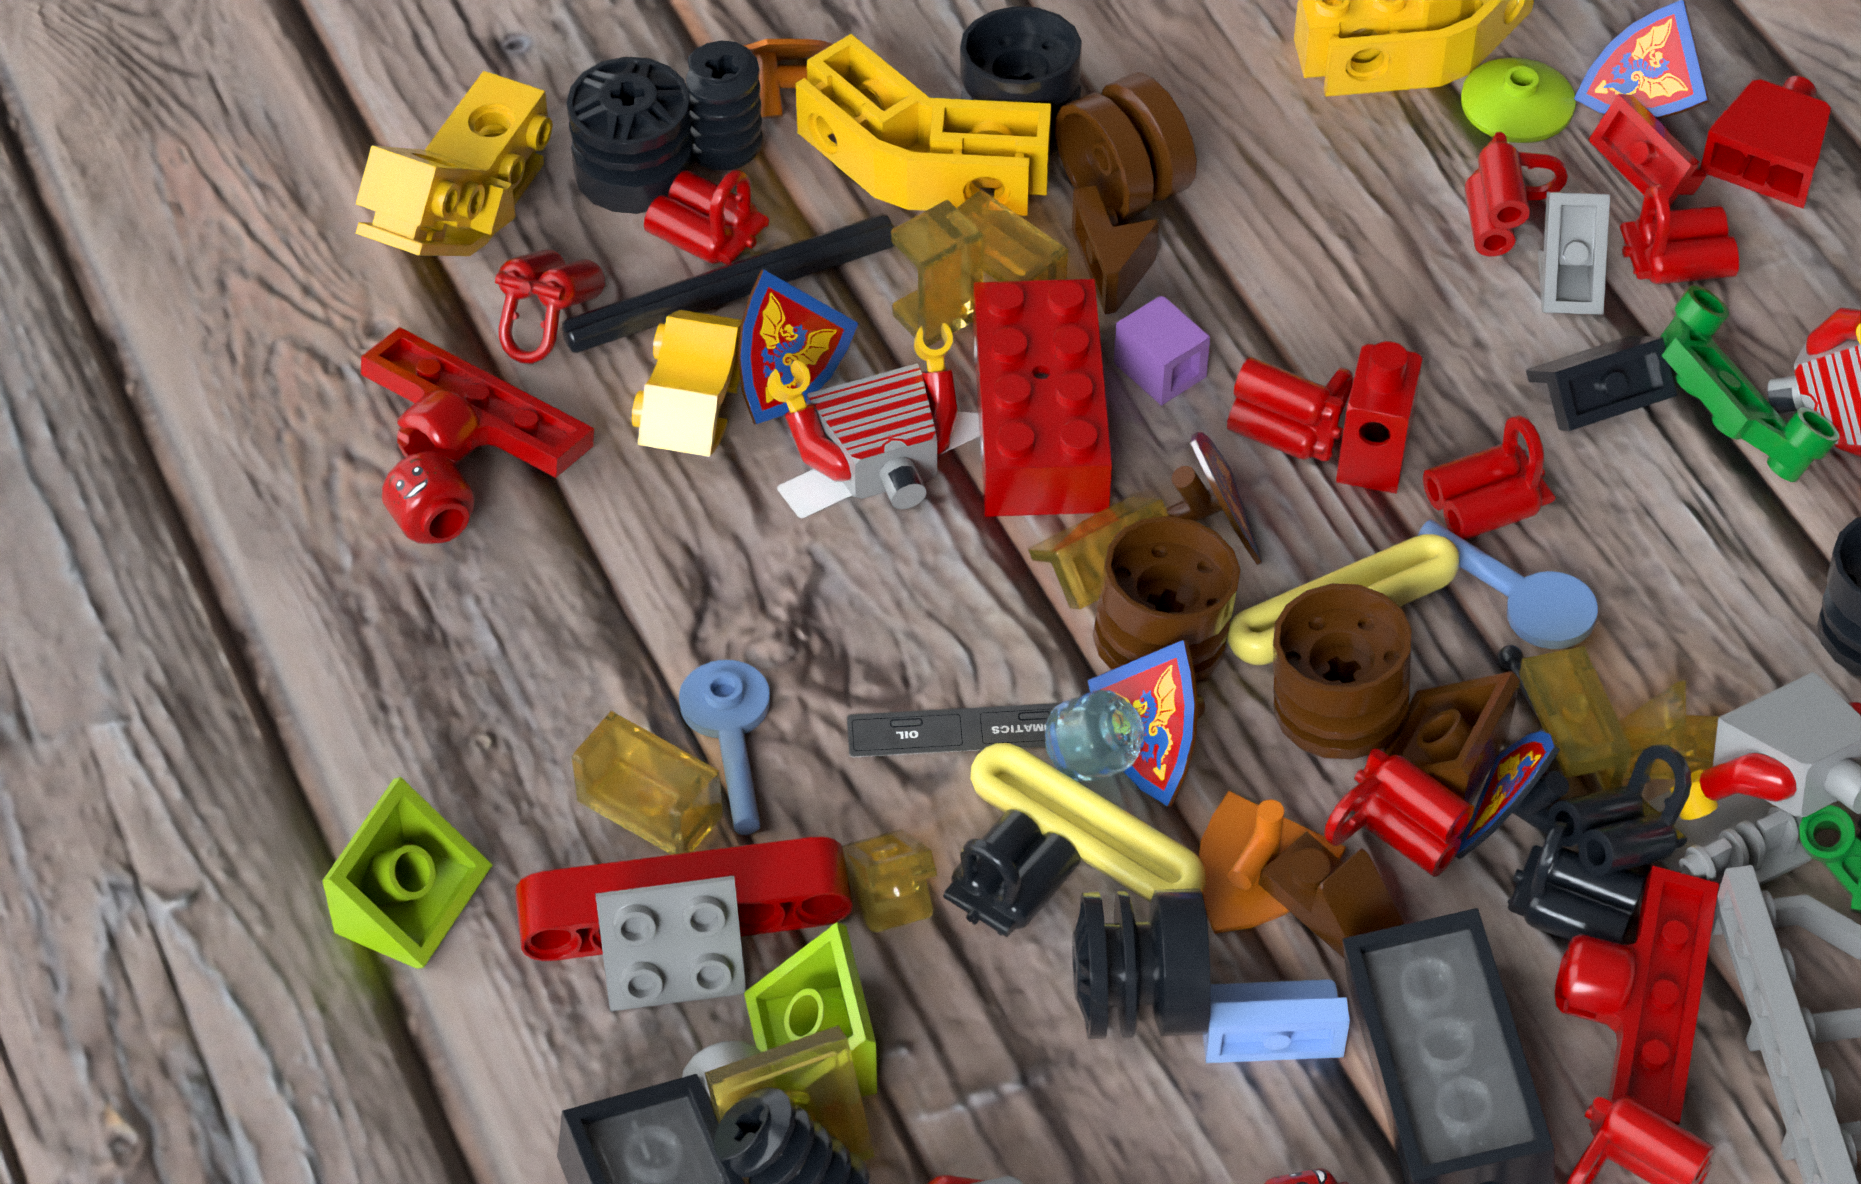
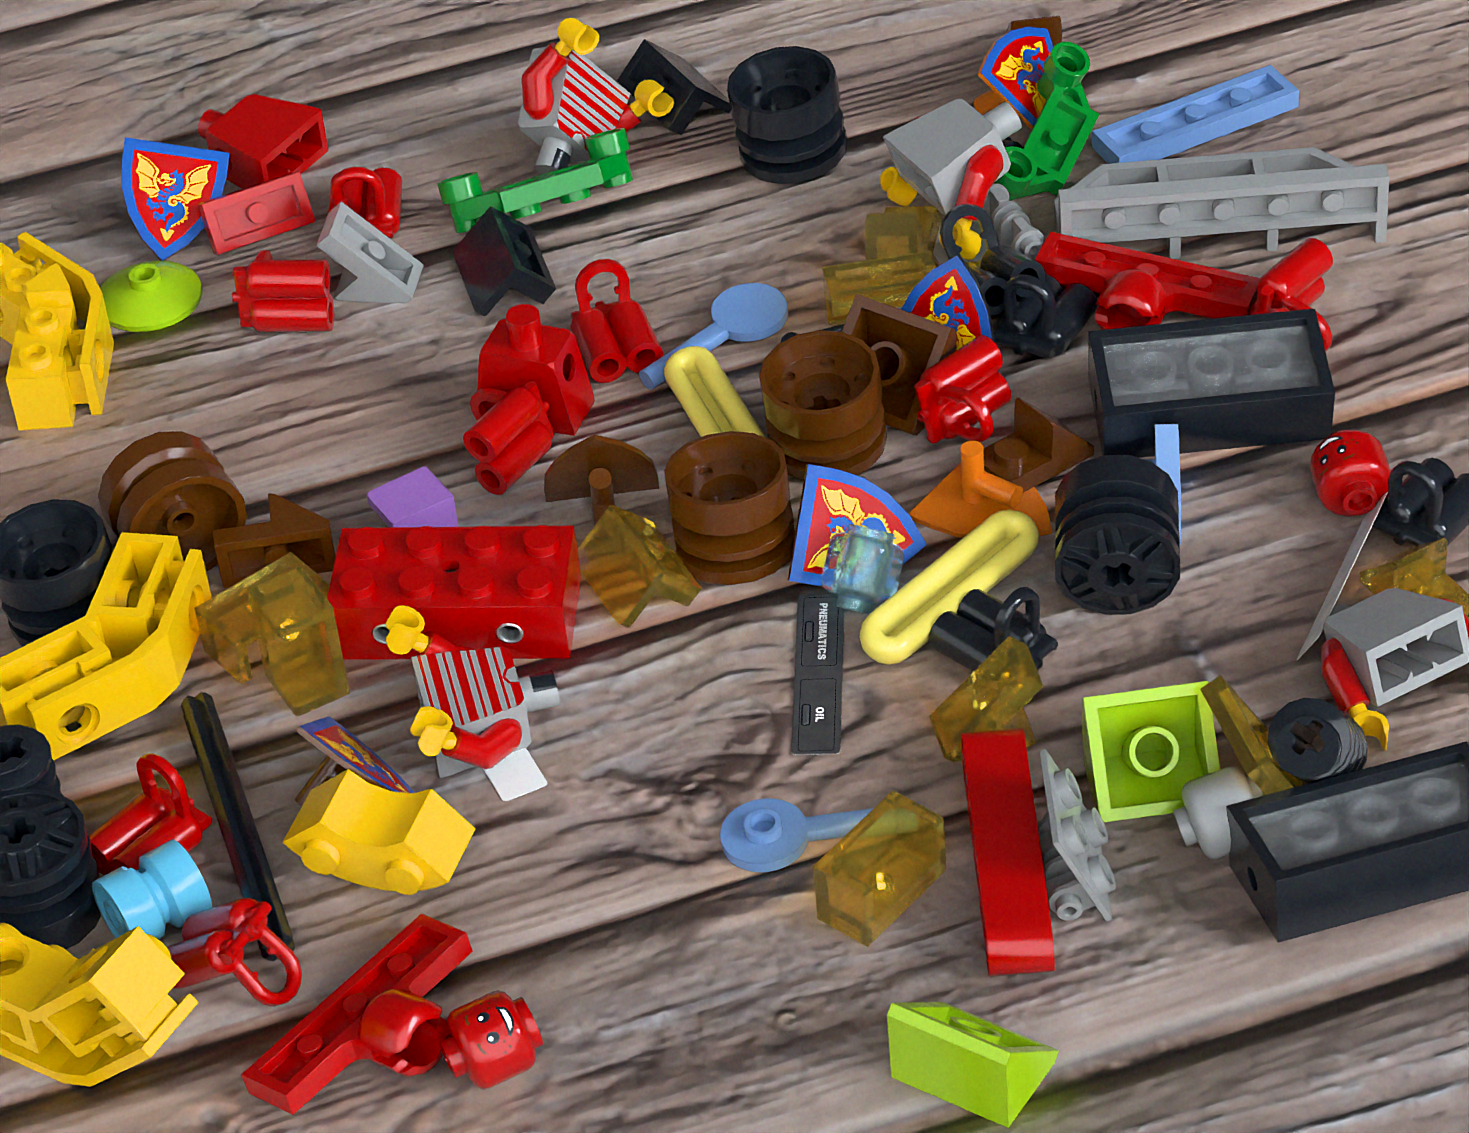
camera: 80 degrees left, 10 degrees down
none -> medium azure wheel [92,839,212,939]

